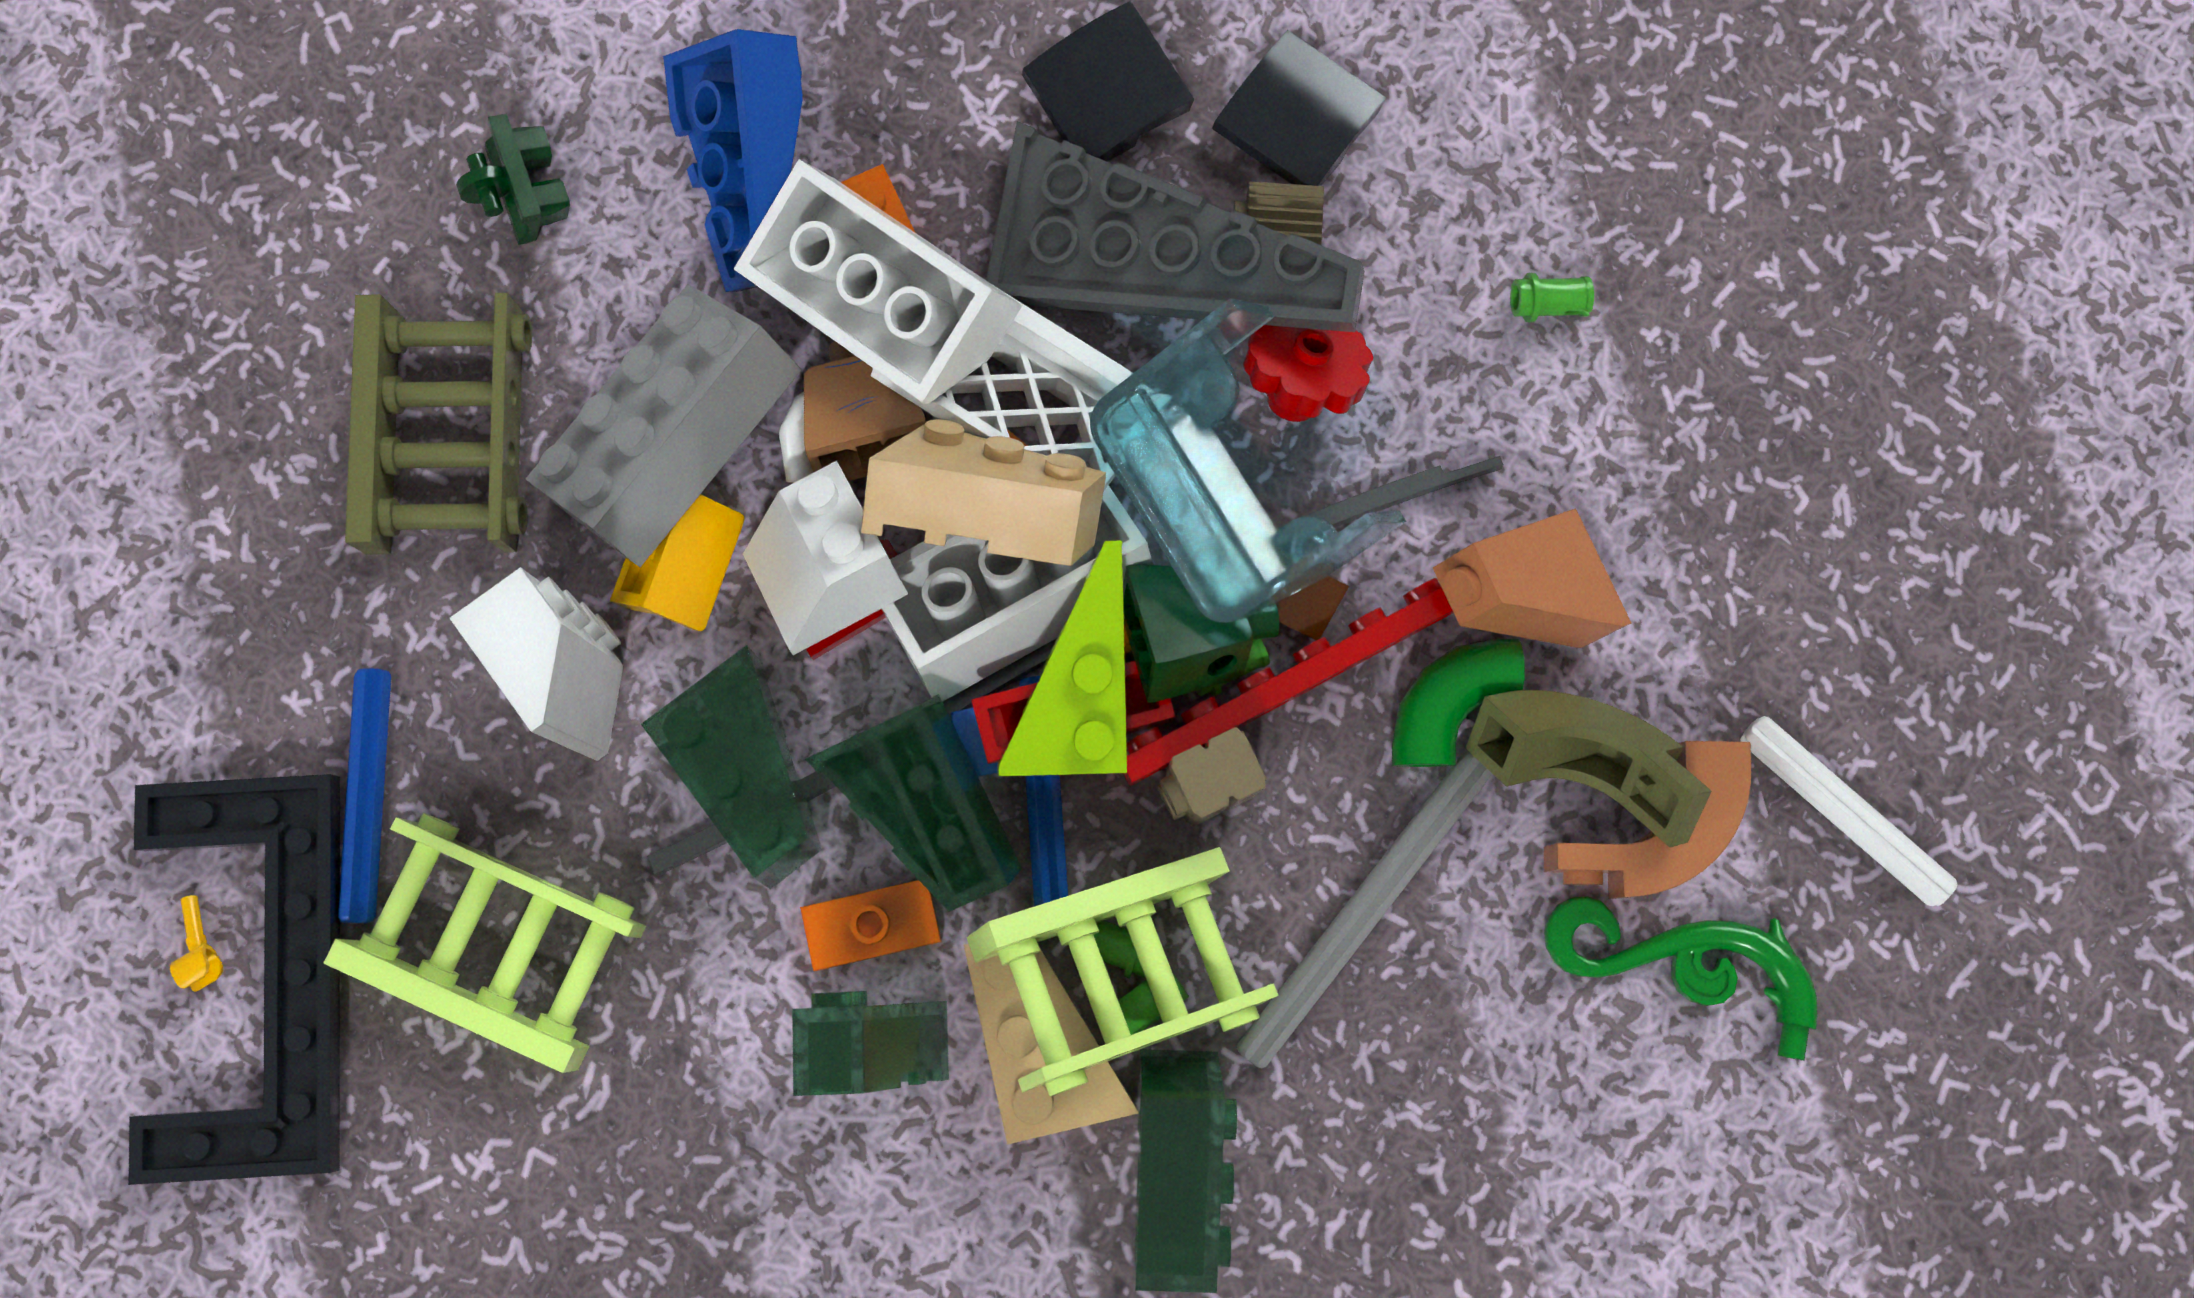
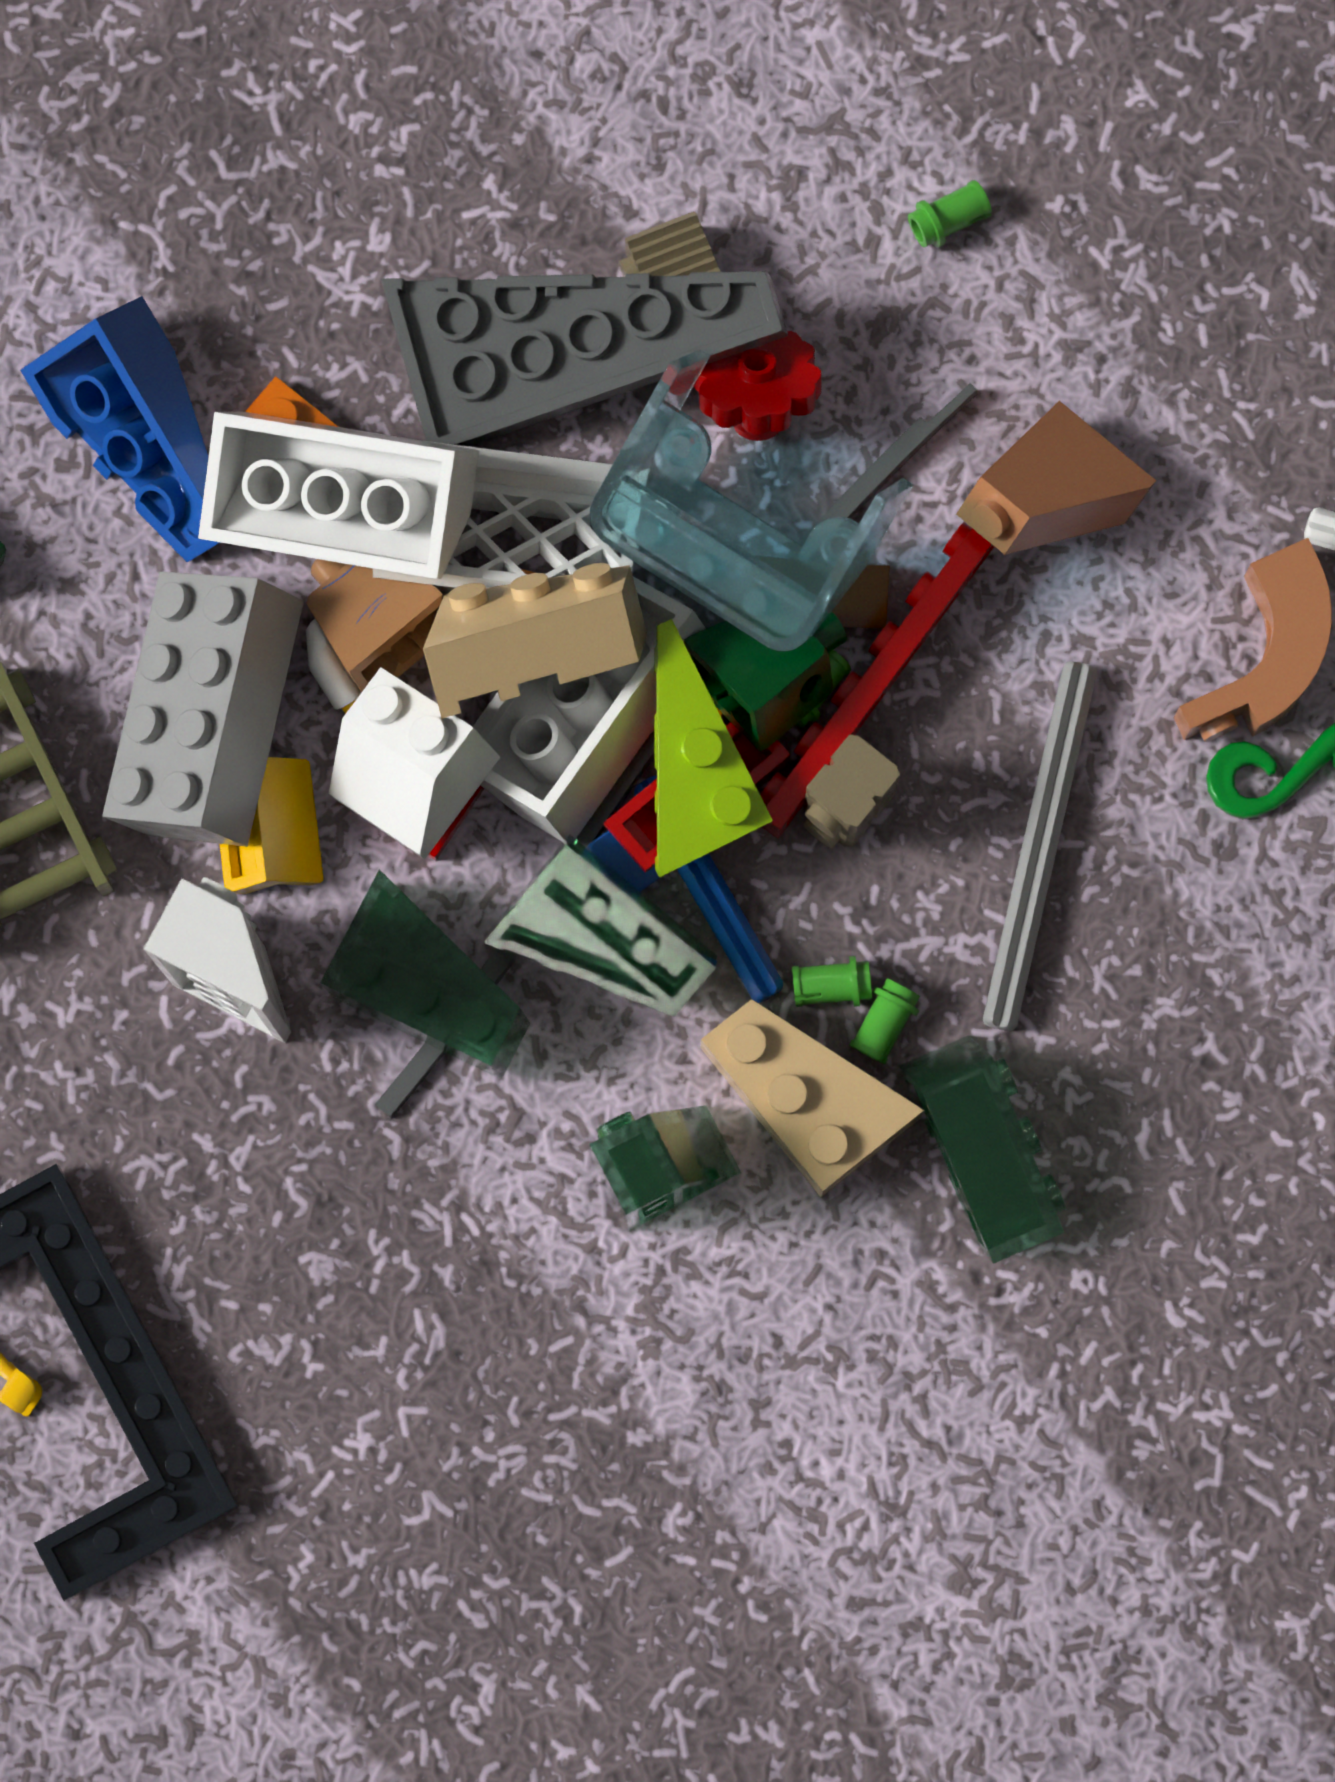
camera: 20 degrees left, 0 degrees up
yellowish green fence [324,813,646,1073] -> none
blue axle [338,668,391,923] -> none
orange plate [800,878,942,971] -> none
yellowish green fence [966,847,1279,1097] -> none
black slope [1022,1,1194,162] -> none
black slope [1212,30,1386,186] -> none
green cylinder [1392,638,1525,767] -> none
olive arch [1466,690,1712,847] -> none

